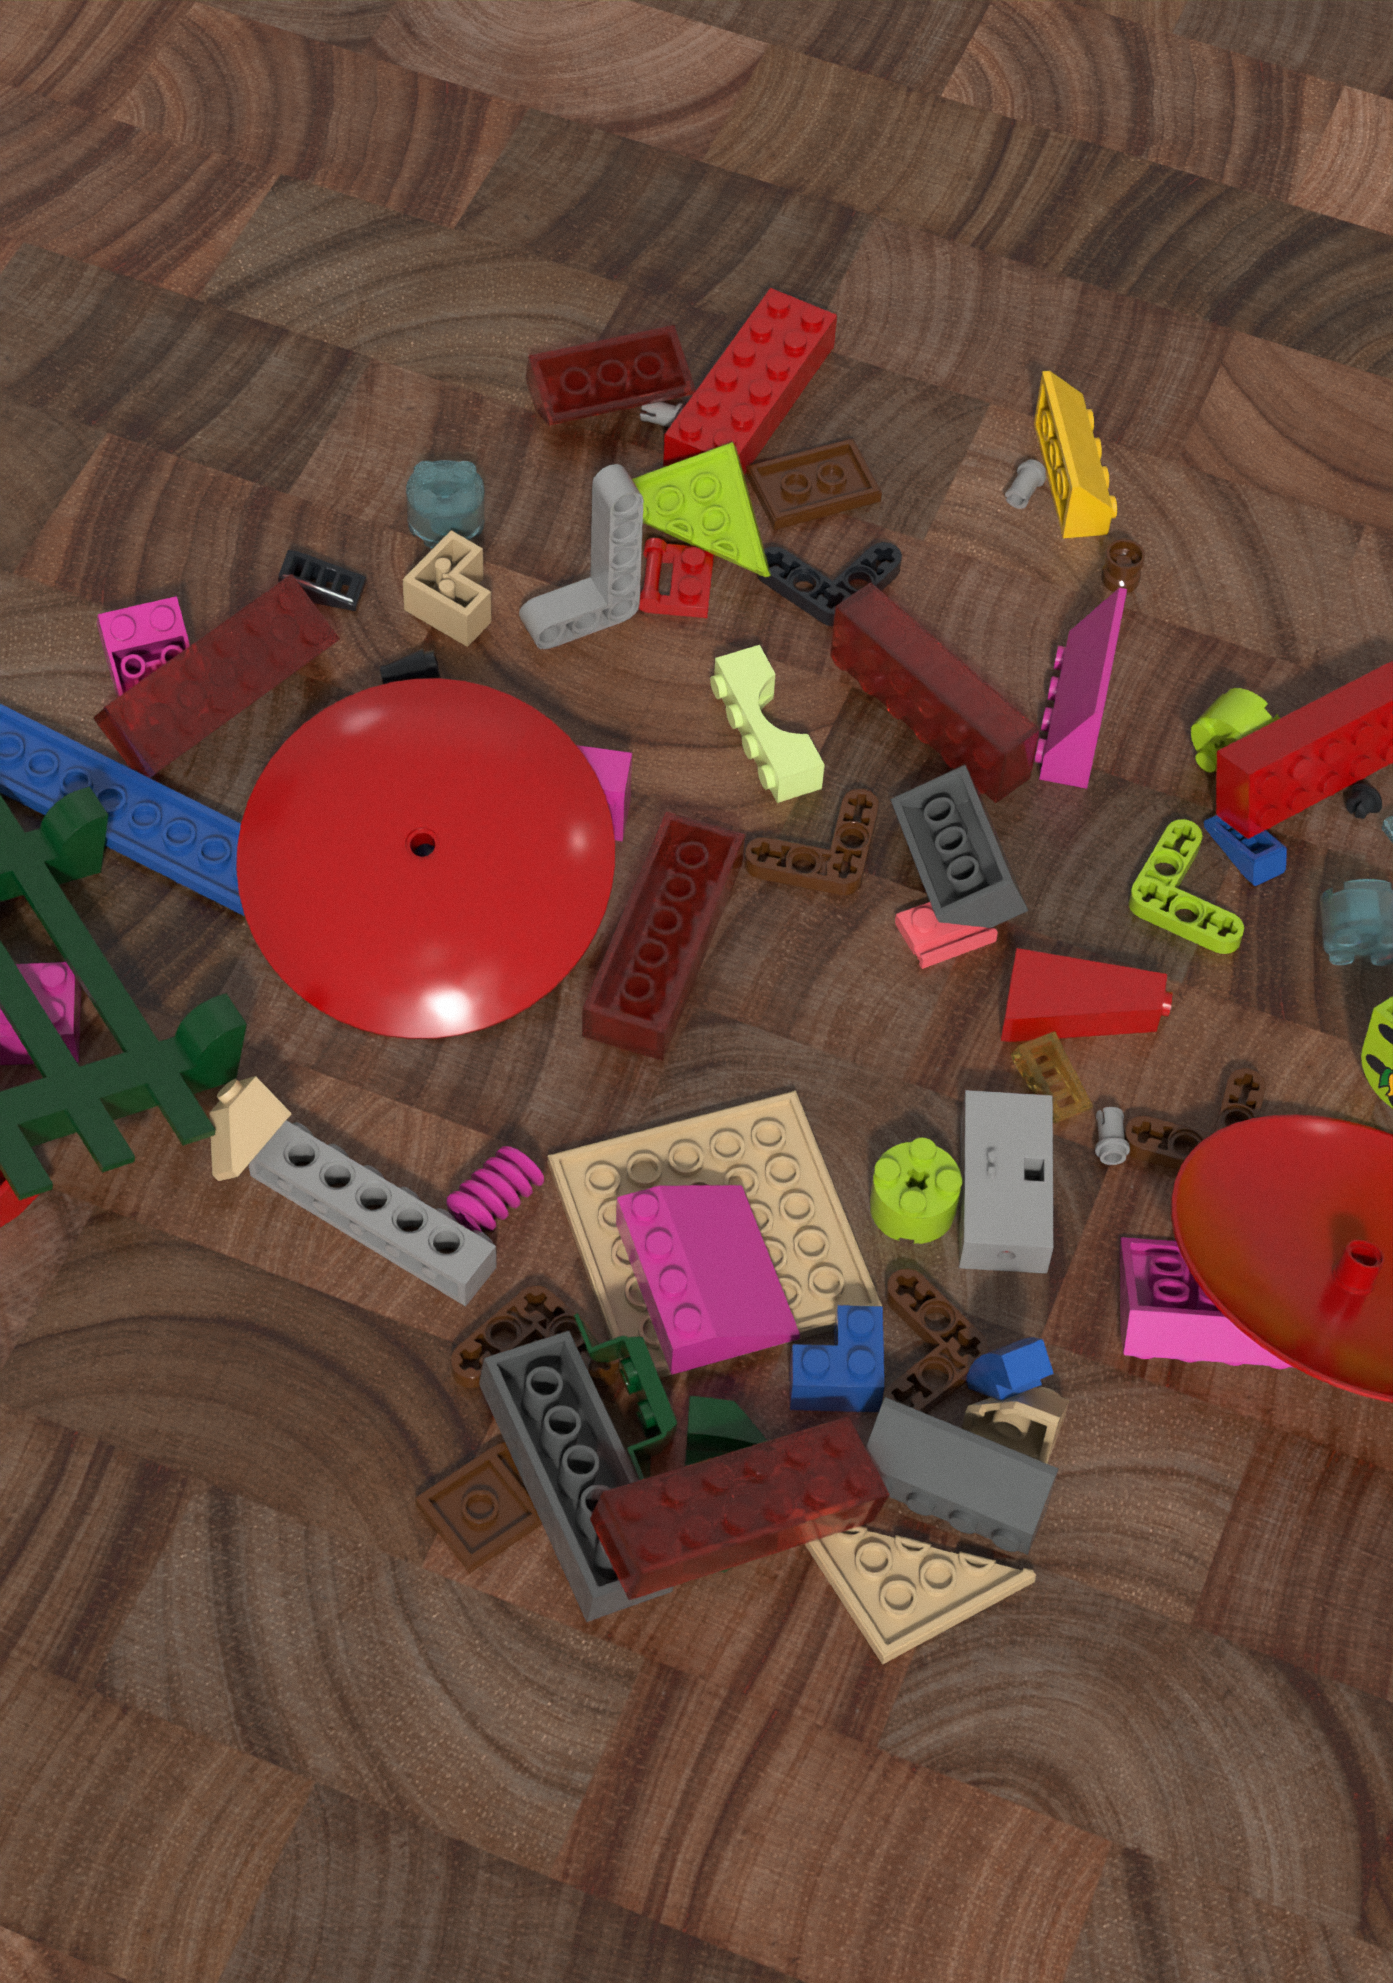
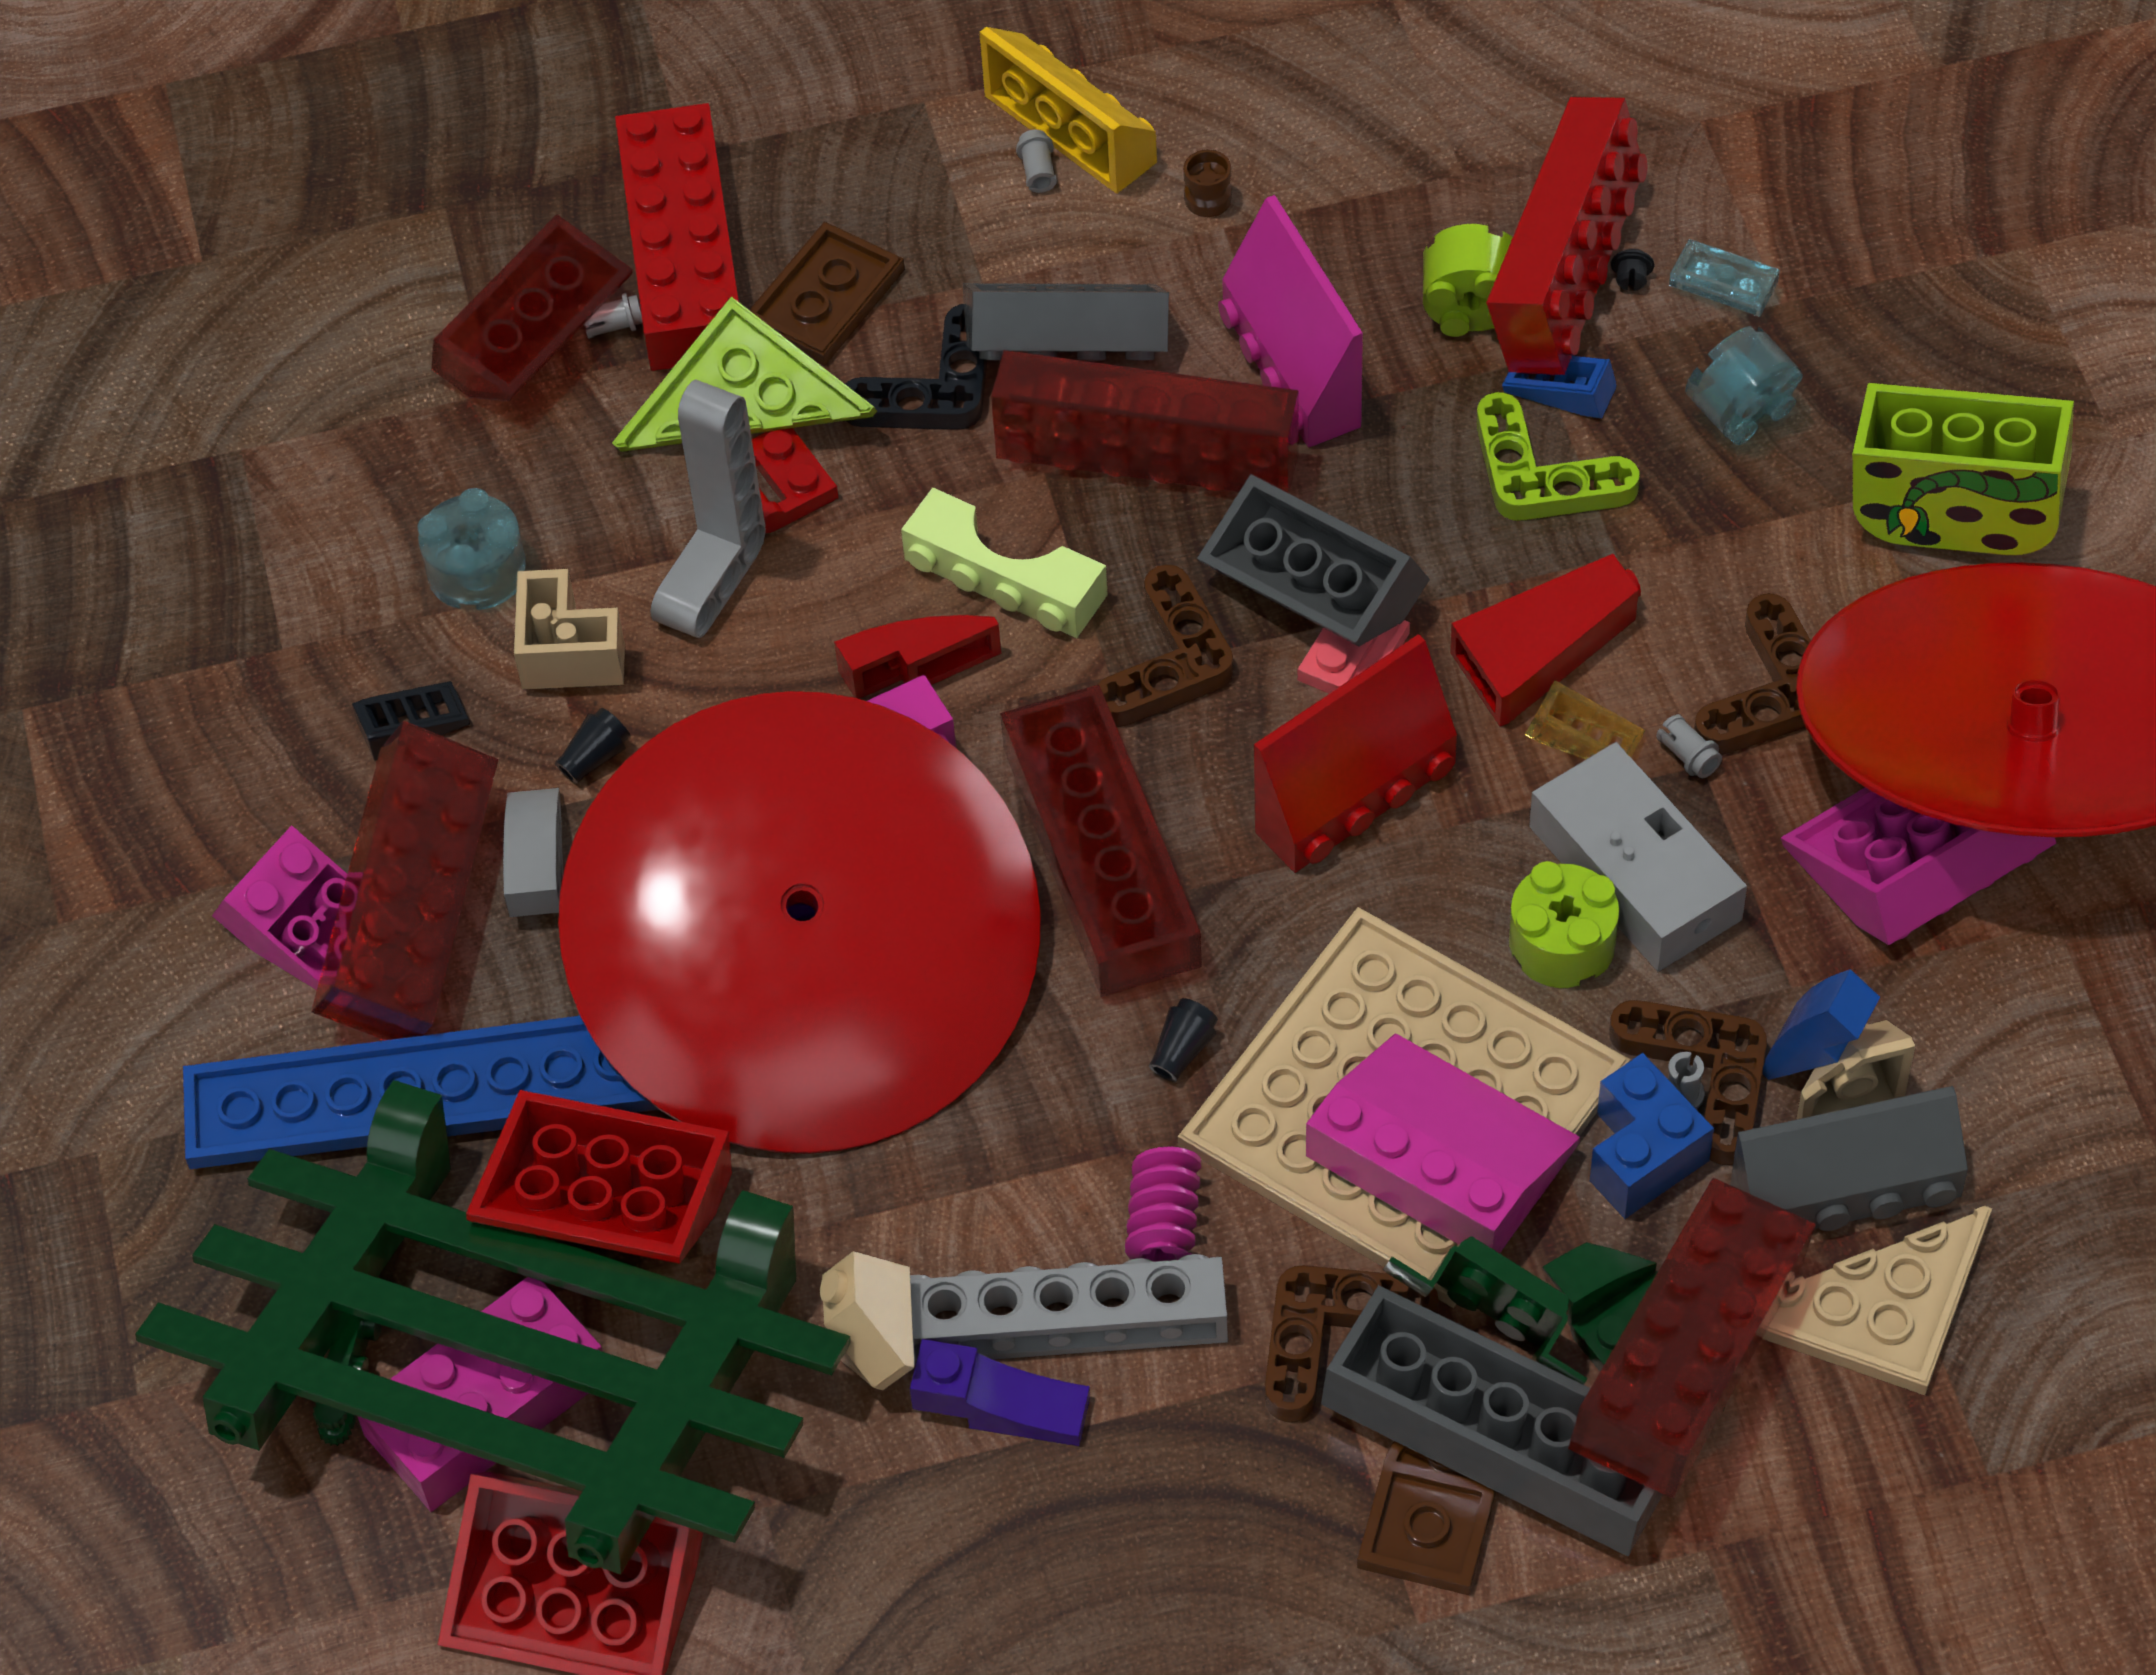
camera: 30 degrees left, 0 degrees up
none -> red slope [466,1090,732,1264]
none -> light grey slope [503,788,563,917]
none -> red slope [834,615,1002,699]
none -> dark purple slope [910,1339,1090,1446]
none -> dark grey slope [963,283,1169,360]
none -> black cone [1149,998,1218,1082]
none -> red slope [1254,634,1457,873]
none -> light grey pin [1667,1052,1705,1109]

